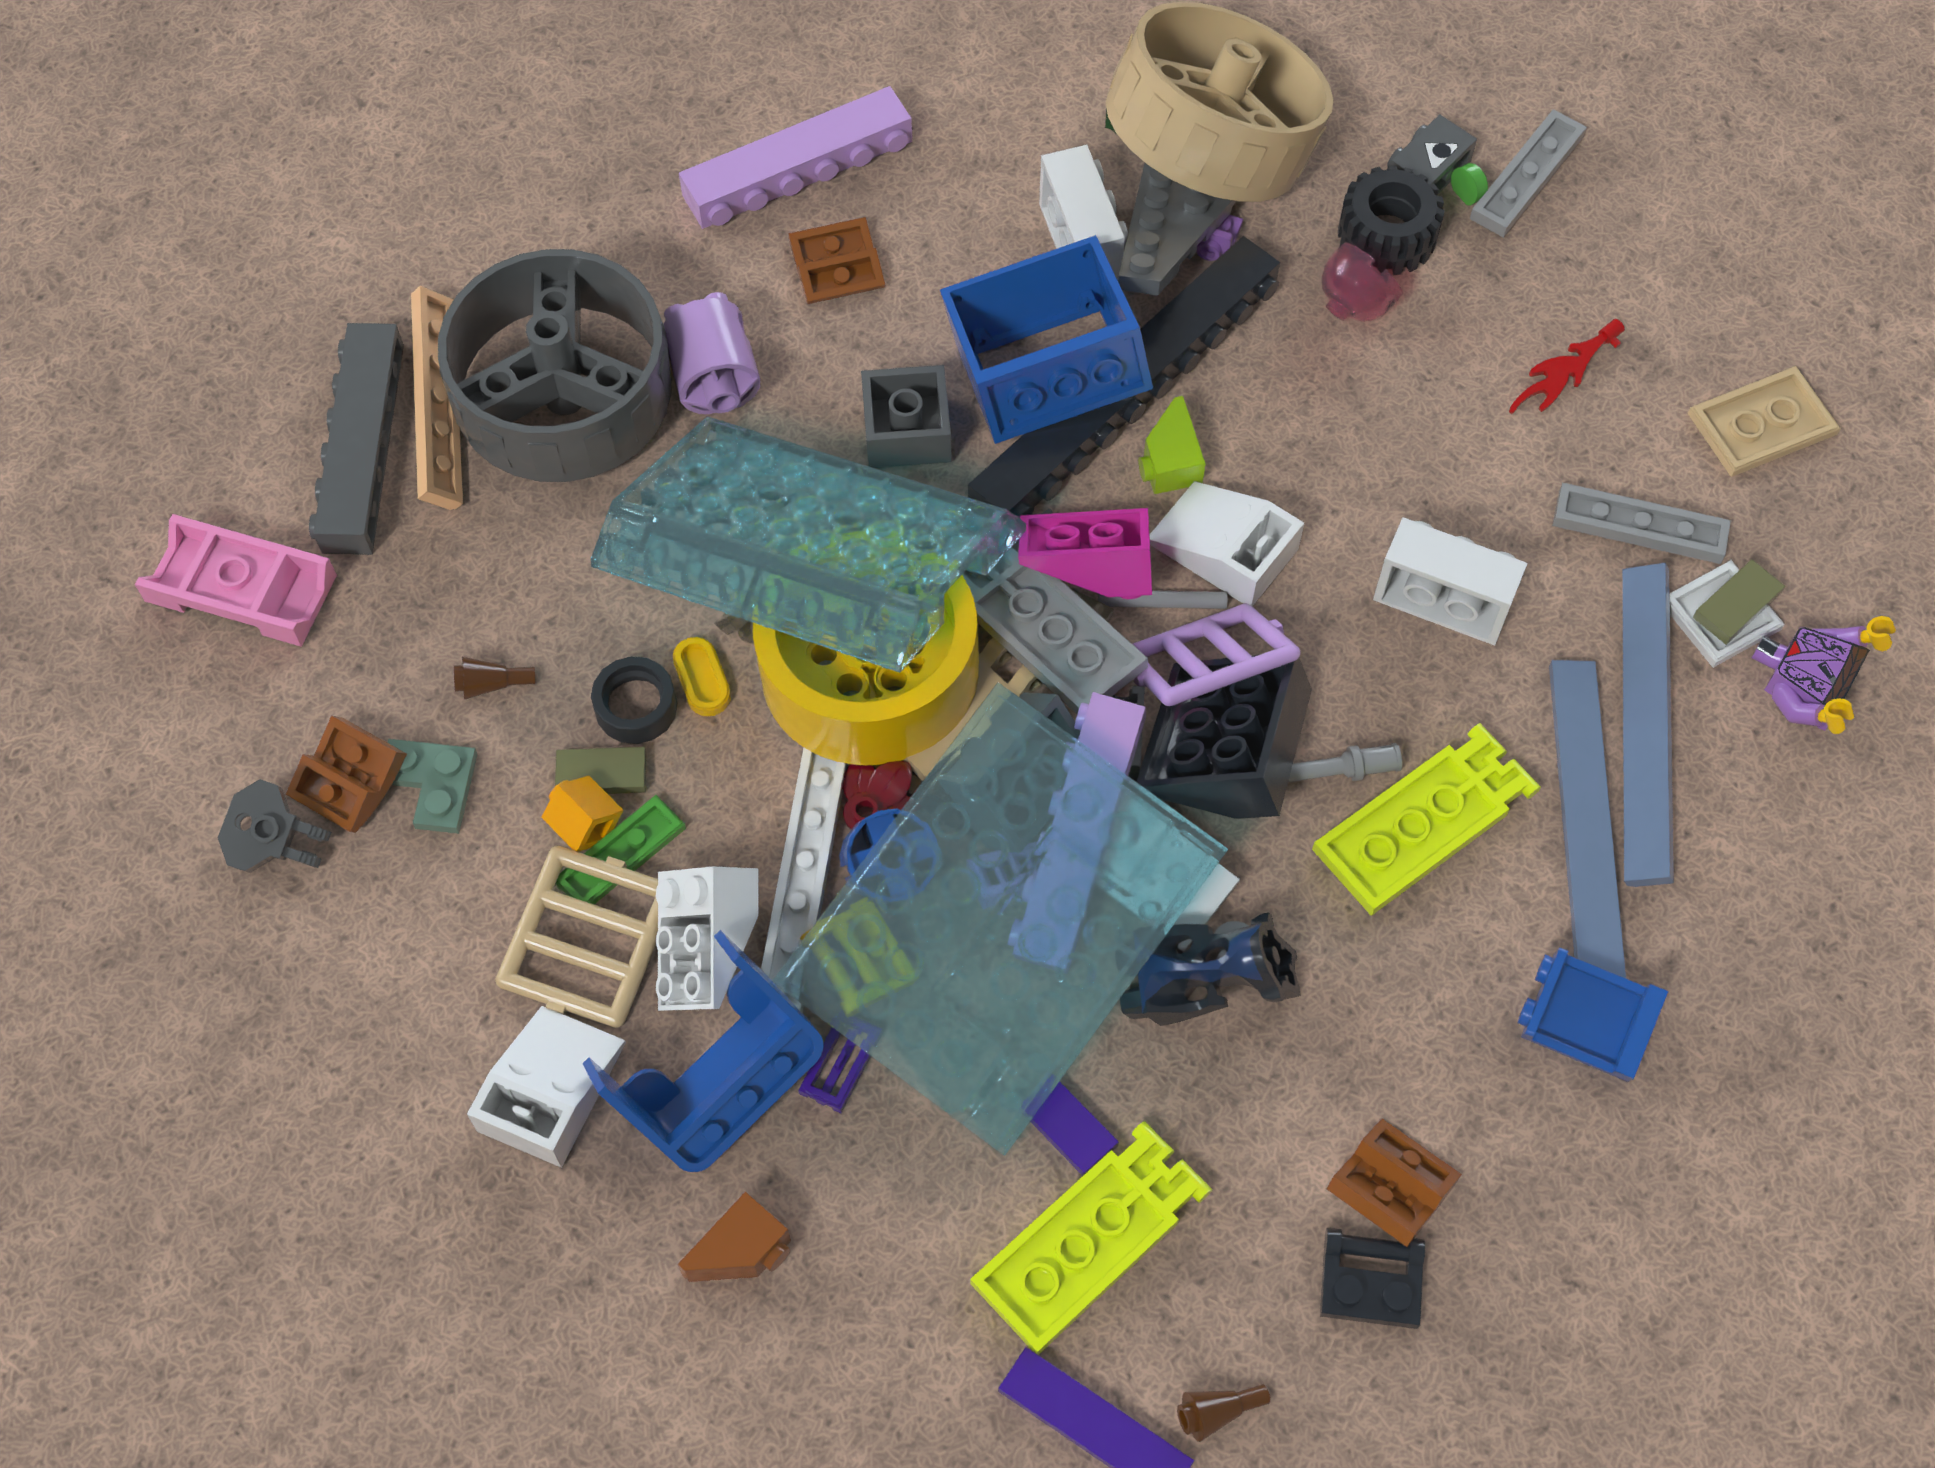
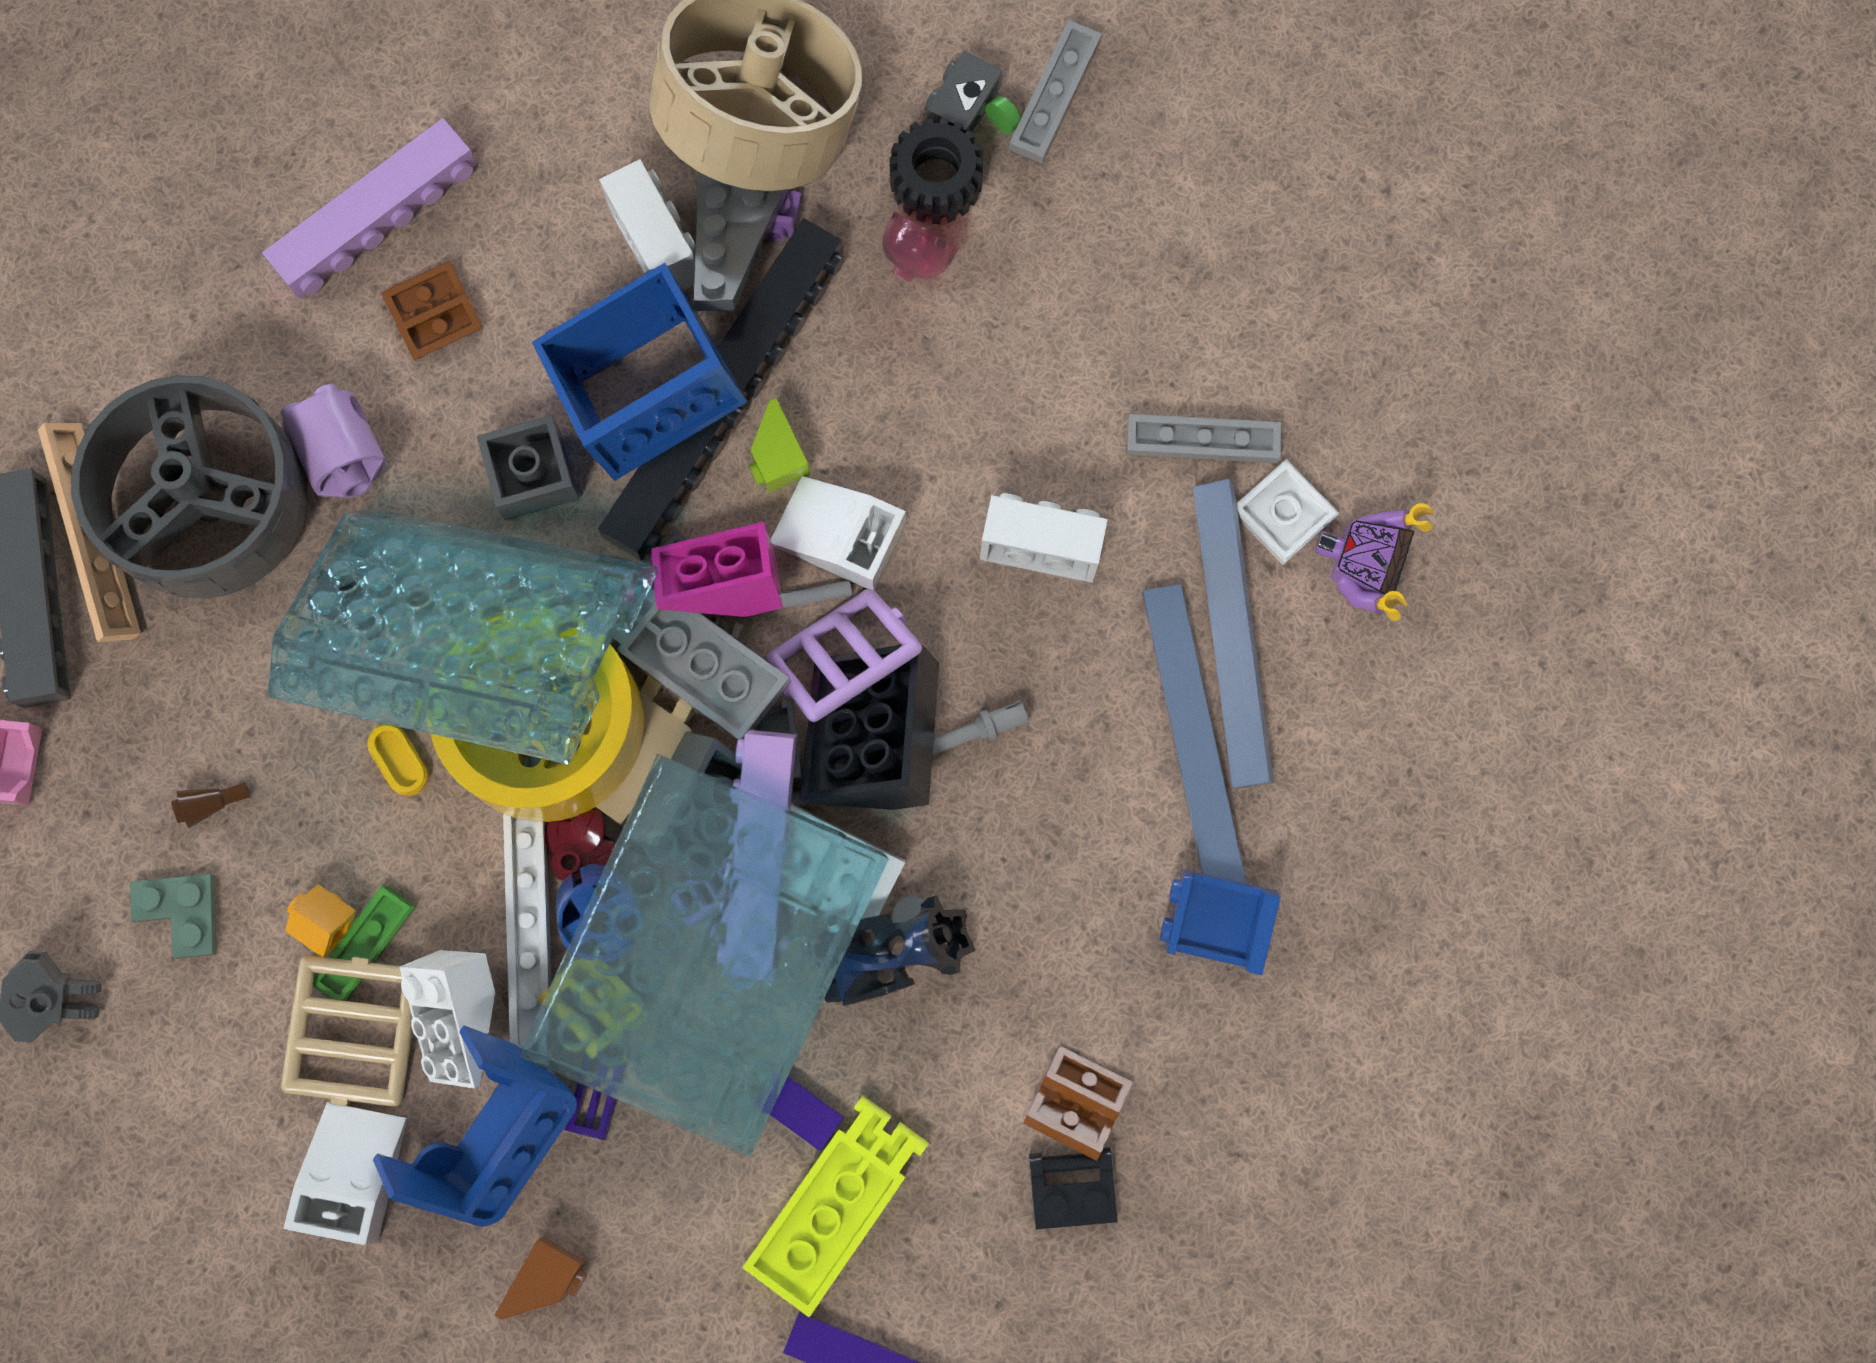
camera: 15 degrees left, 15 degrees up
dark orange slope [285,716,407,833] -> none
olive tile [555,747,646,794] -> none
black tyre [591,656,678,744] -> none
reddish brown cone [1177,1384,1270,1442] -> none
neon yellow hinge [1312,723,1541,916] -> none
red piece [1509,319,1625,414] -> none
tan tile [1688,366,1841,477] -> none
olive tile [1693,559,1786,645] -> none

